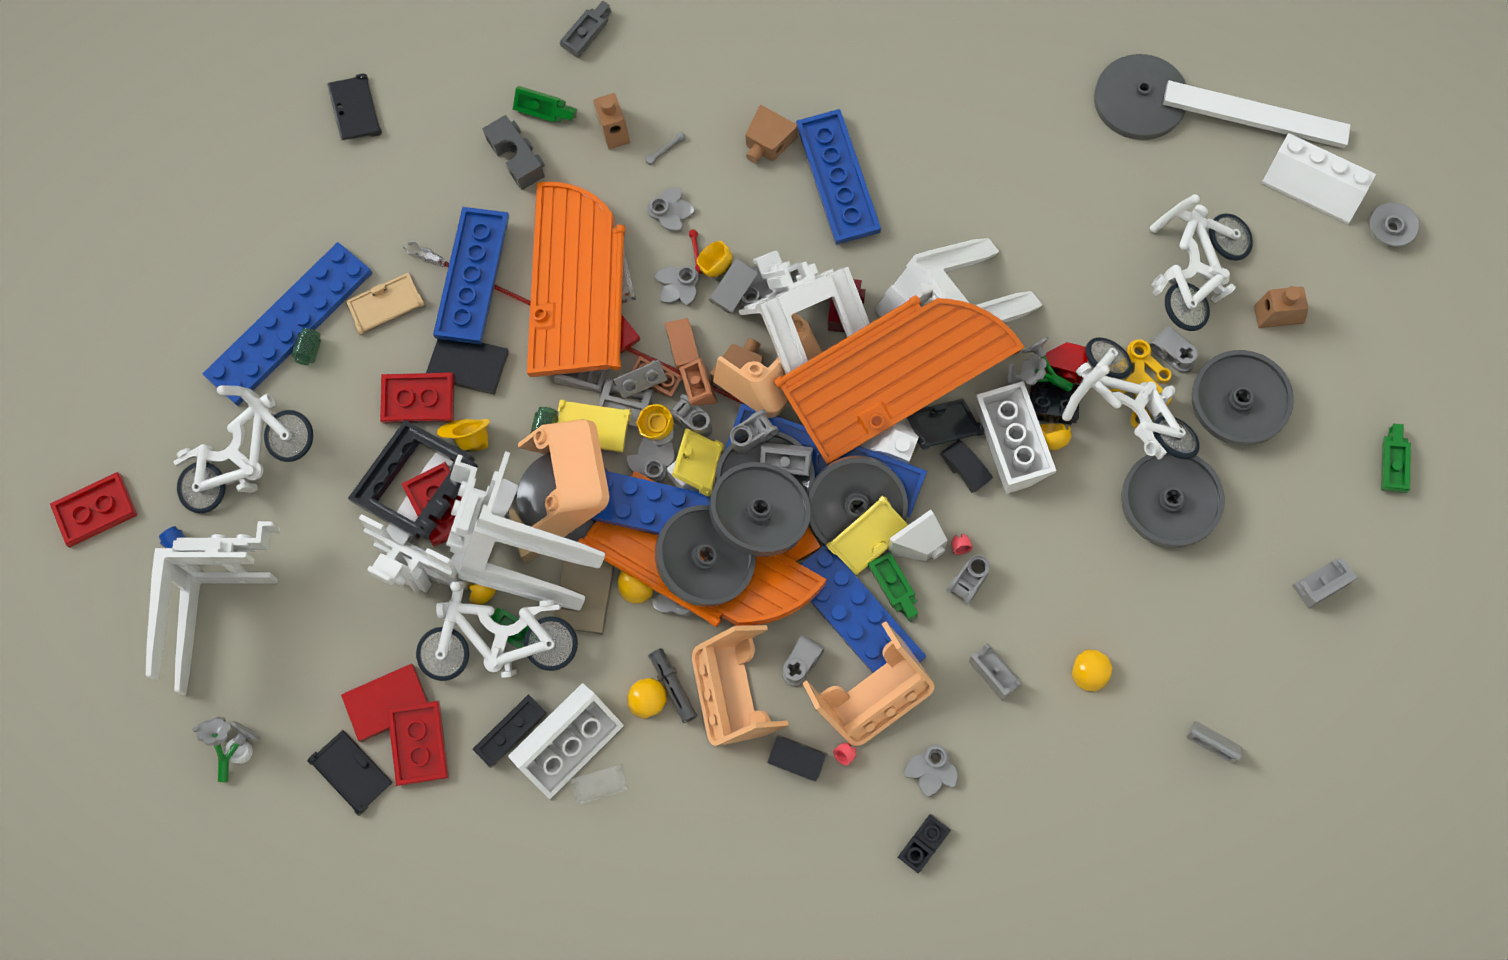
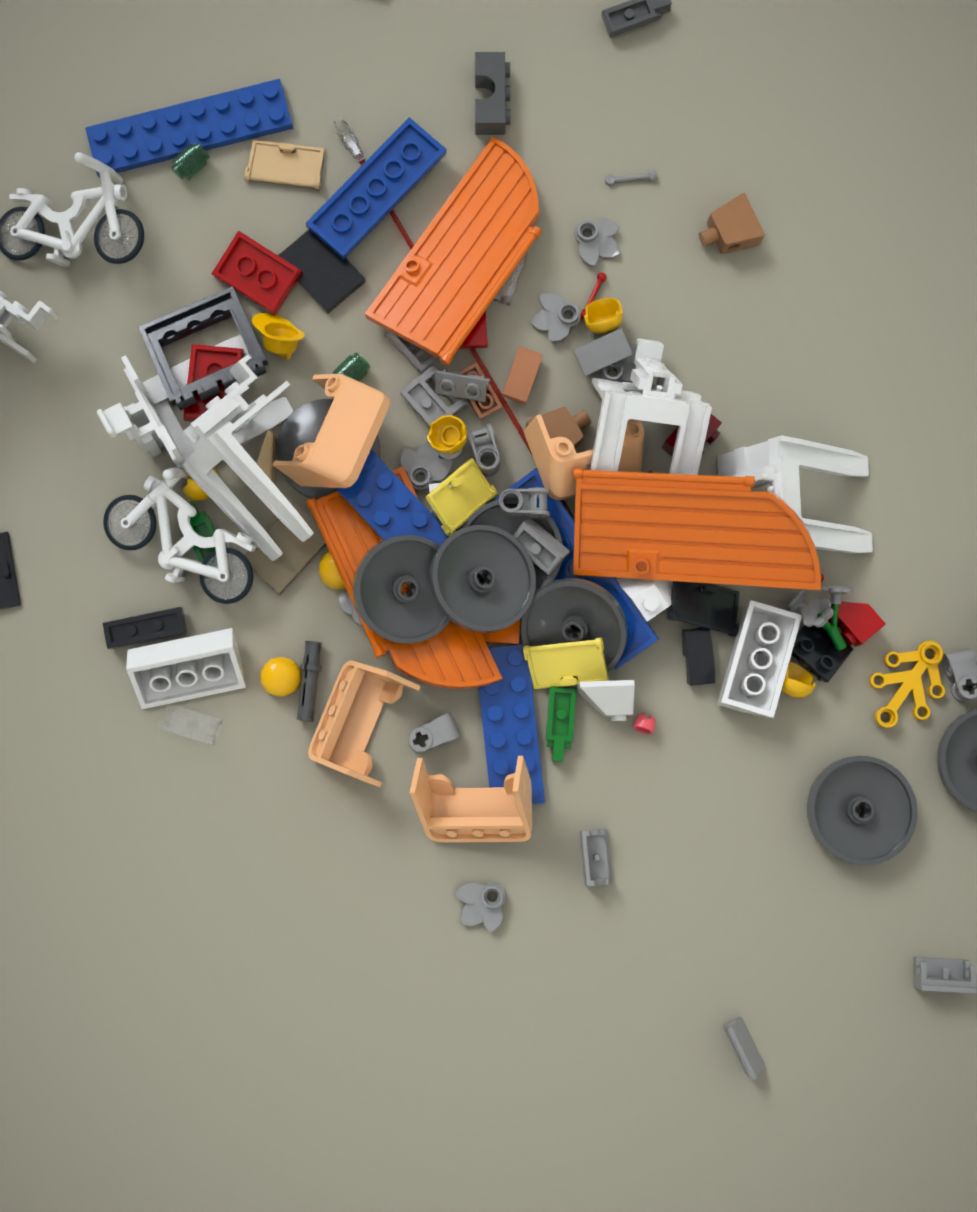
camera: 25 degrees right, 10 degrees up
red tile [341,663,428,742] -> none
red tile [387,701,449,786] -> none
green hinge [513,86,577,122] -> none
light yellow door [558,399,631,453] -> none
medium nougat torso [593,93,630,149] -> none
nougat slope [679,358,718,406] -> none
black hinge [767,735,828,782] -> none
blue plate [796,109,881,245] -> none
coral hinge [833,742,856,766] -> none
black slope [898,813,952,874] -> none
light grey piece [946,555,990,605] -> none
white piece [1062,337,1200,460] -> none
yellow hair [1071,649,1112,691] -> none

